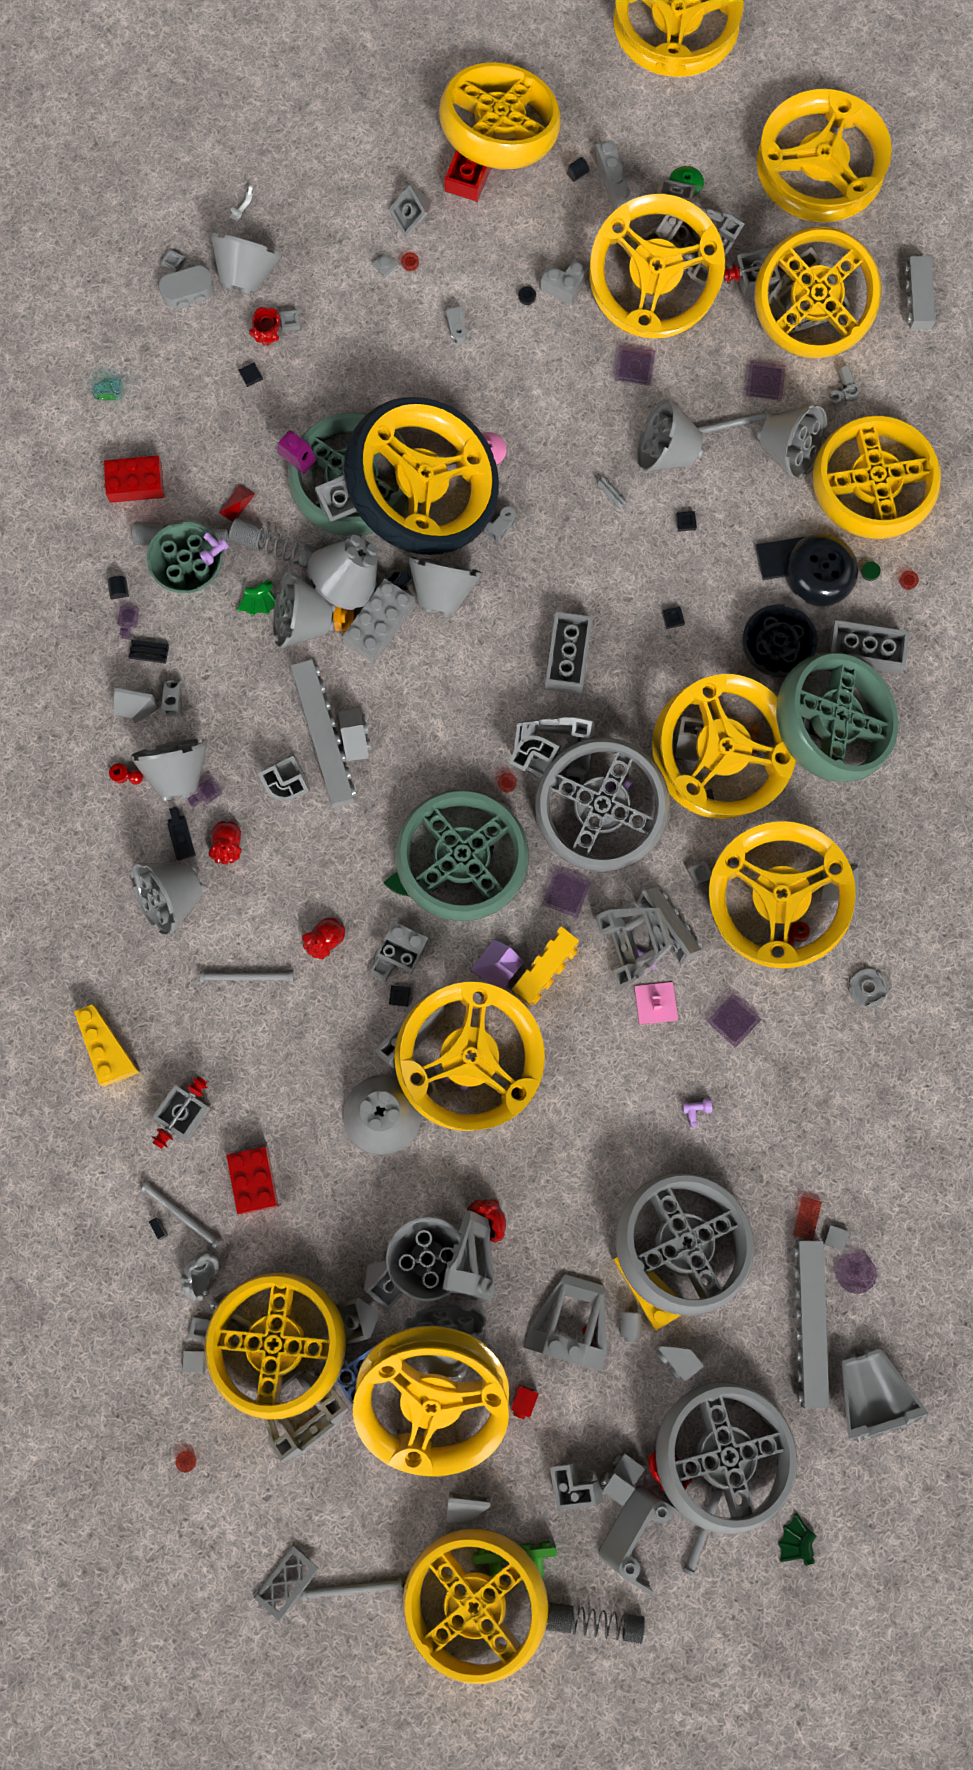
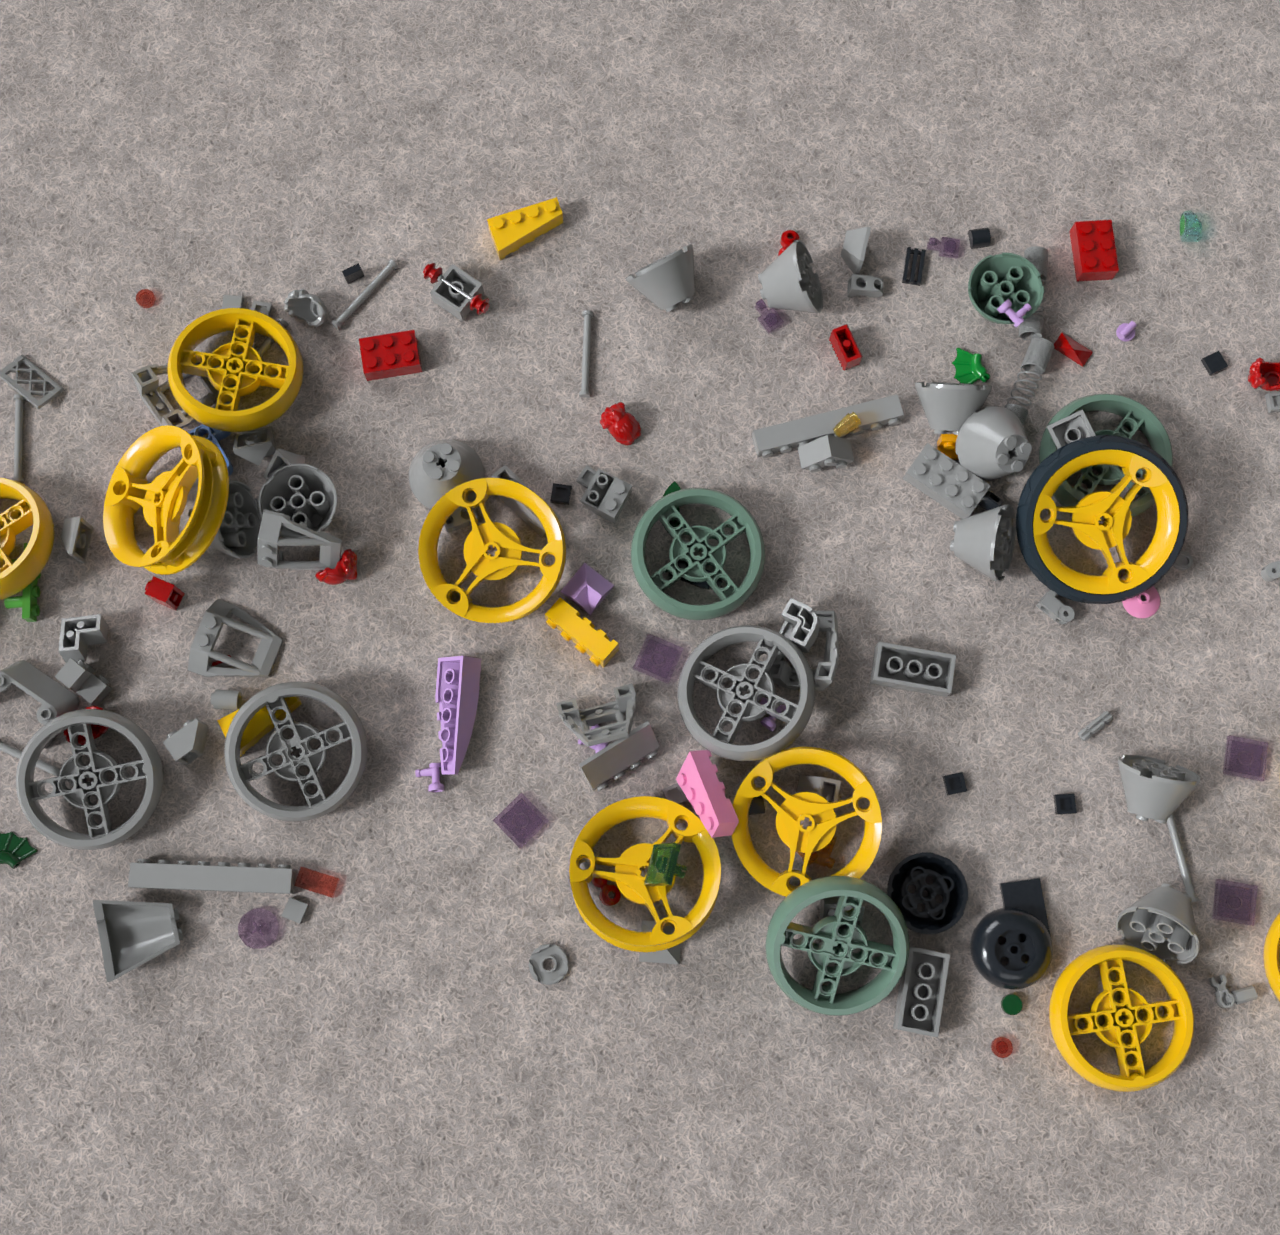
camera: 90 degrees right, 0 degrees up
black hinge [167,807,196,861] -> none
red hair [208,821,242,865] -> none
light grey brick [258,755,310,801] -> none
magenta torso [277,430,316,474] -> none
clear red tile [498,773,517,793] -> none
bright pink piece [634,982,678,1025] -> none
none -> lavender wedge [435,656,481,775]
none -> clear green tile [644,842,687,887]
none -> bright pink wedge [676,750,739,838]
none -> red brick [829,324,863,371]
none -> clear yellow cone [832,412,862,437]
none -> lavender plate [1116,321,1137,342]

